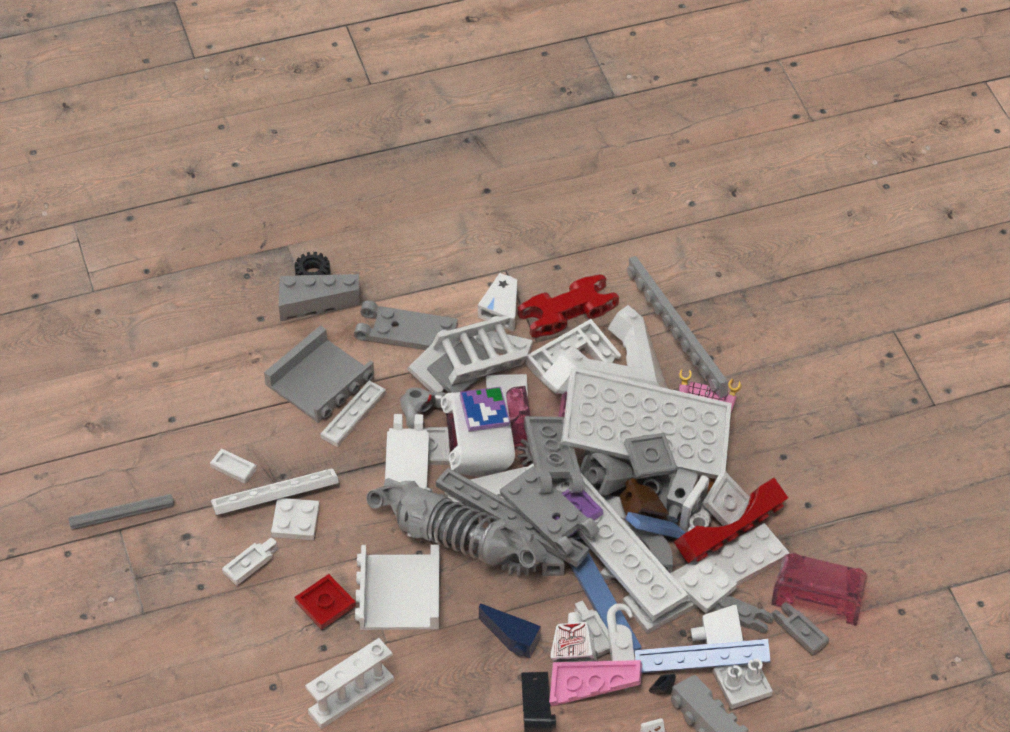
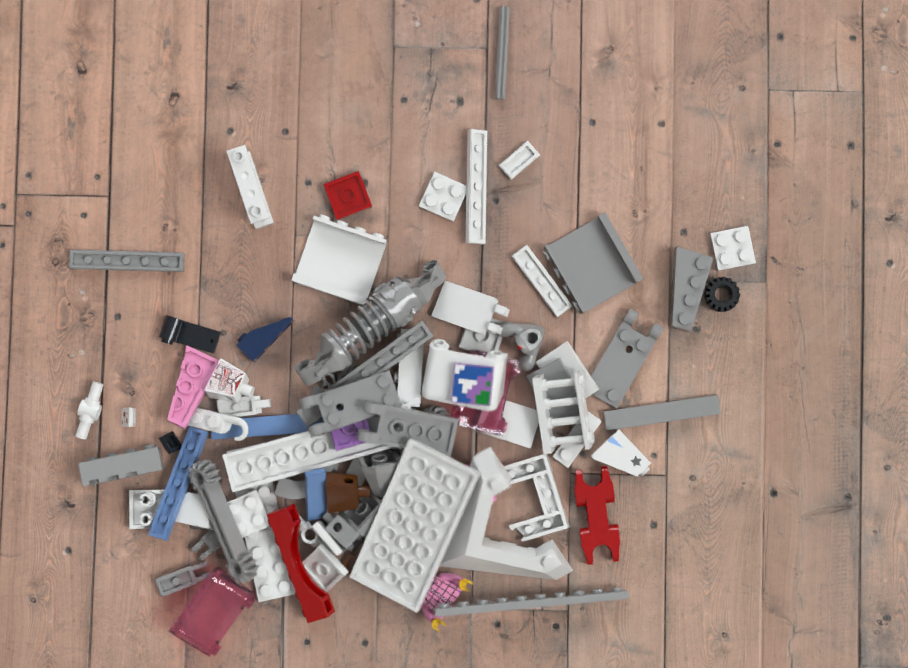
camera: 120 degrees right, 35 degrees up
white hinge [222,537,278,586] -> none
light grey tile [624,433,678,479] -> none
none -> light grey arm [188,460,259,583]
none -> light grey tile [603,395,721,431]
none -> white plate [710,226,756,271]

